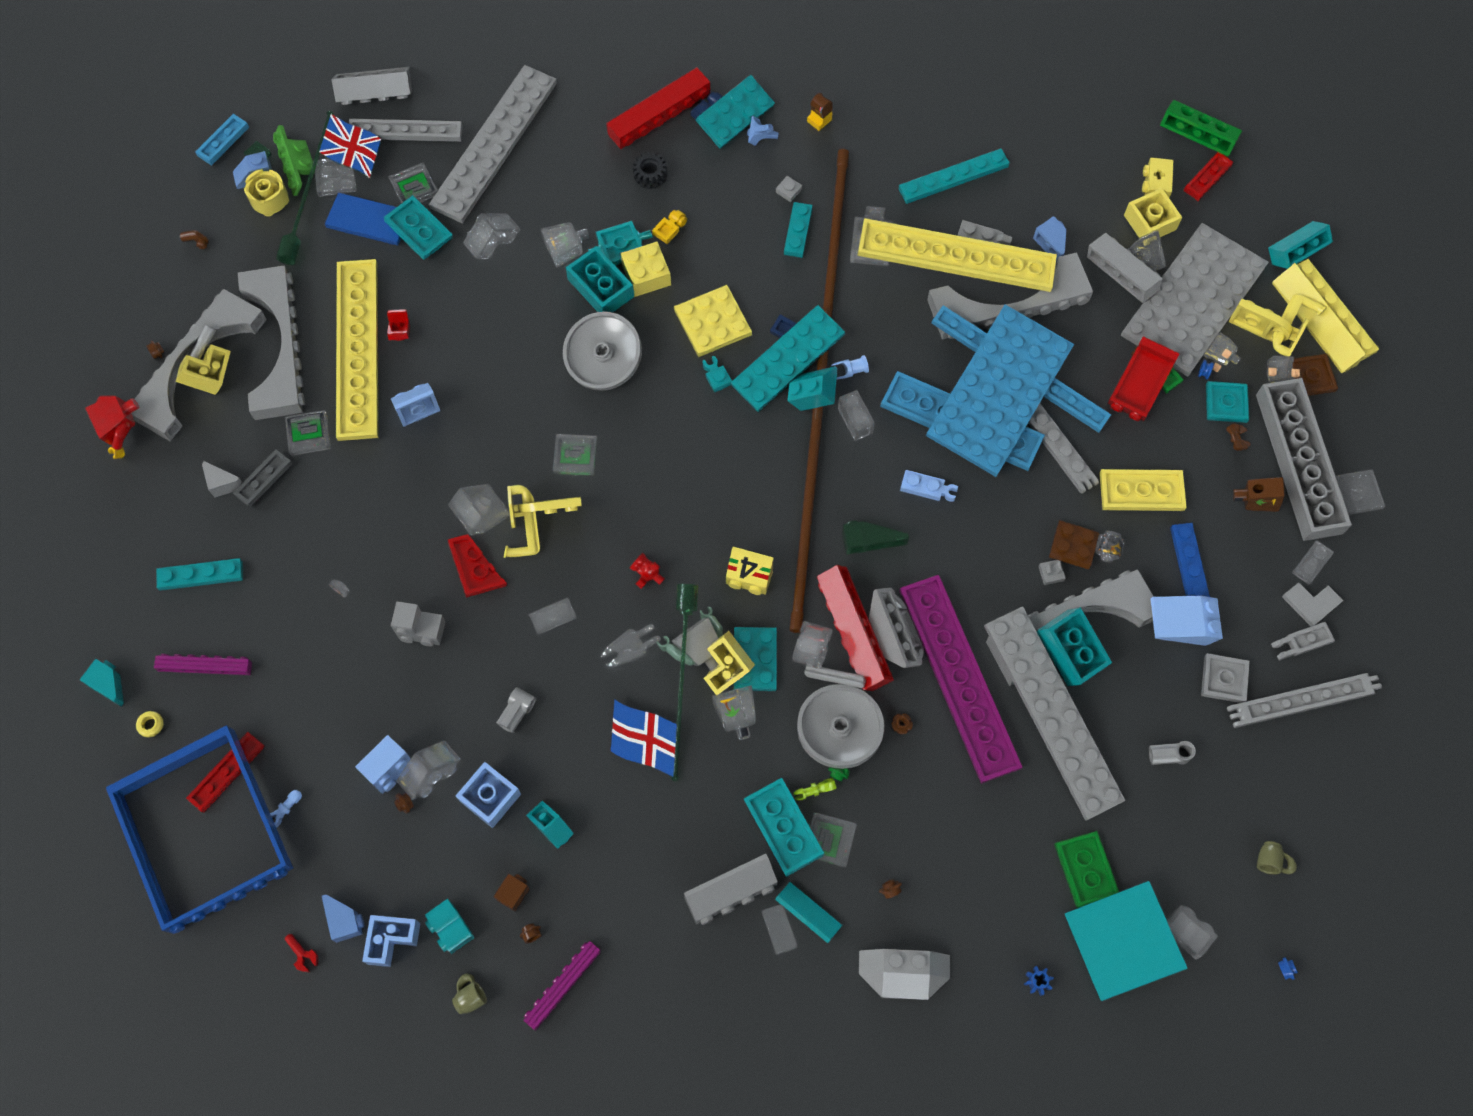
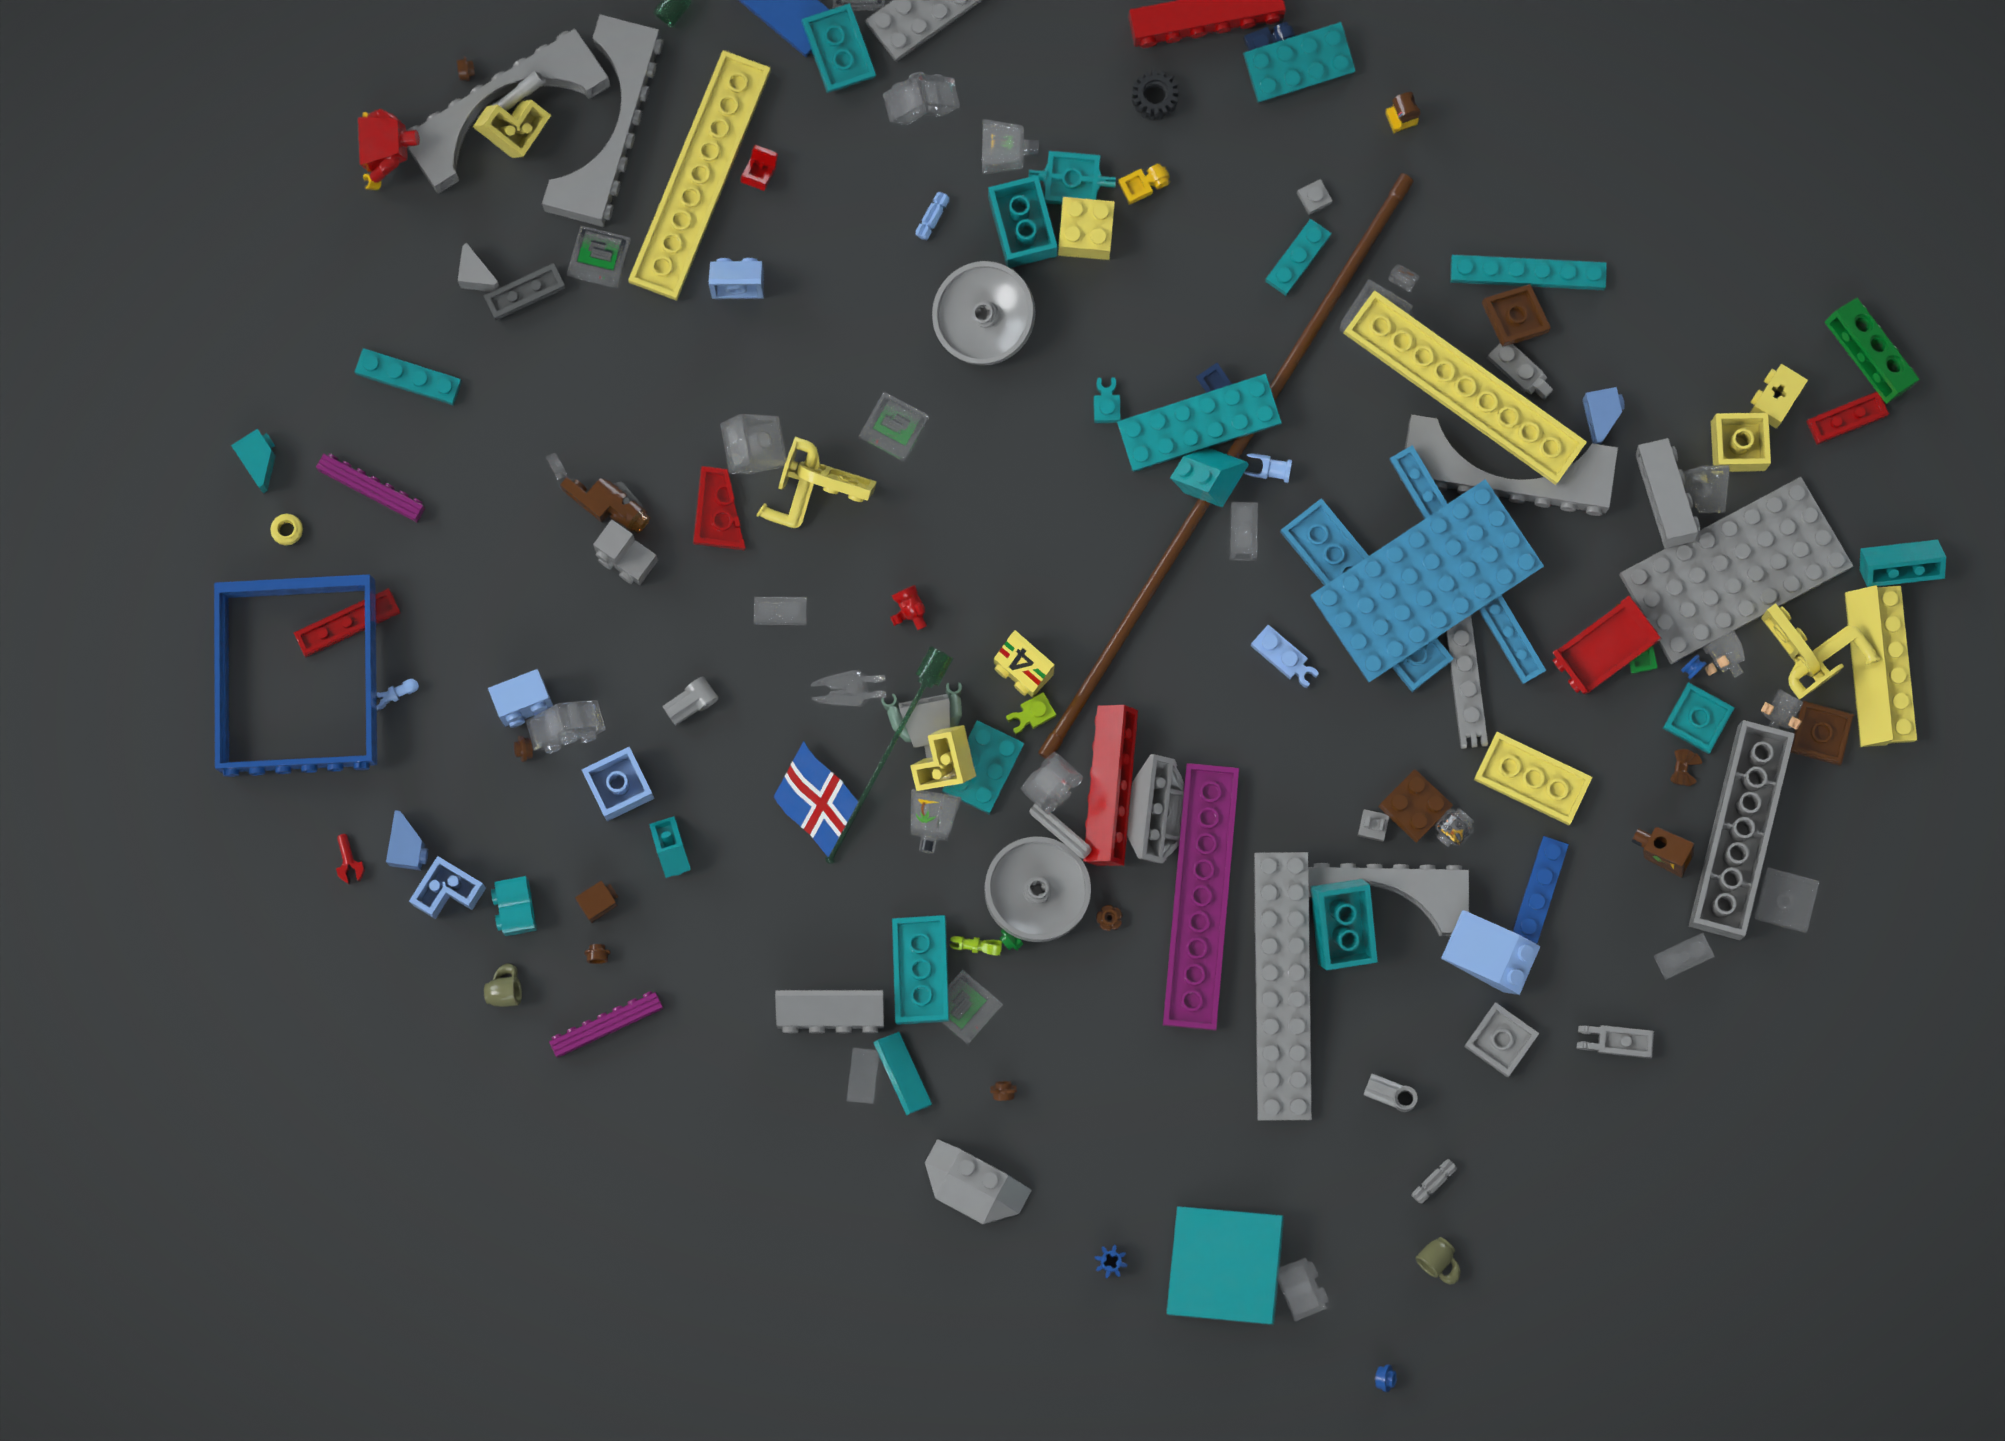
camera: 25 degrees right, 10 degrees up
light yellow plate [674,285,752,357] -> none
medium blue piece [747,116,779,146] -> none
clear green slope [842,521,909,555] -> none
green tile [1054,831,1119,909] -> none
light grey hinge [1227,673,1382,728] -> none
light grey tile [1282,582,1343,627] -> none
none -> reddish brown plate [560,477,651,534]
none -> light blue axle [916,192,949,240]
none -> lime plate [1006,692,1056,735]
none -> light grey axle [1412,1159,1457,1204]
none -> reddish brown plate [1482,284,1551,347]

